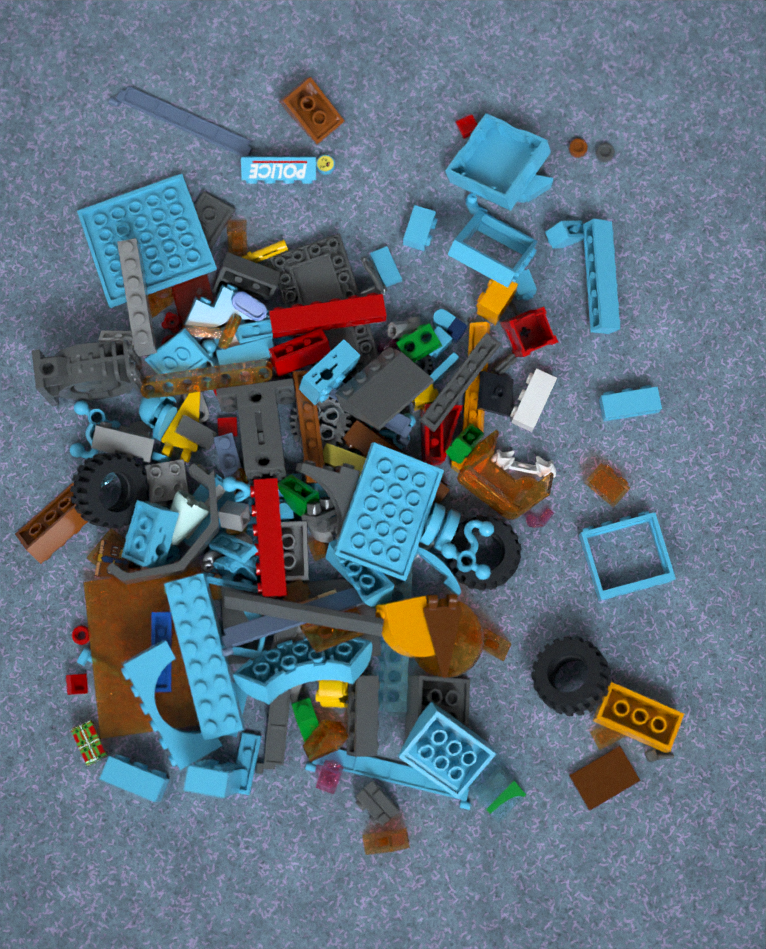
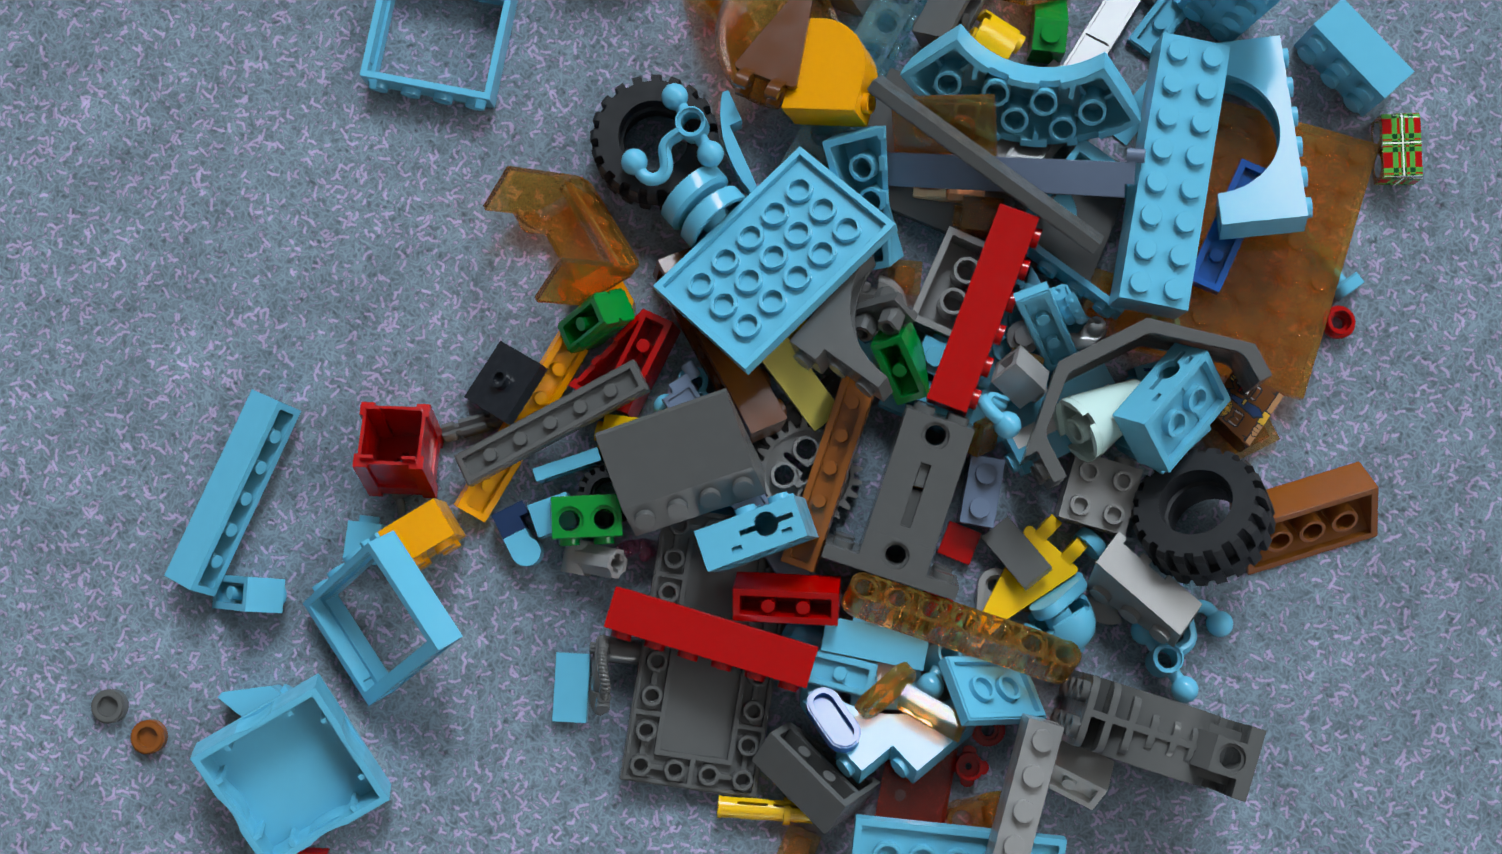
camera: 145 degrees left, 5 degrees up
red plate [66,674,88,695] -> none
medium azure brick [403,205,438,251] -> none
medium azure arm [465,194,488,215] -> none
white piece [489,449,556,483] -> none
white brick [510,368,557,432] -> none
clear pink arm [526,508,554,528] -> none
clear orange brick [584,463,630,508] -> none
medium azure brick [599,385,662,422] -> none

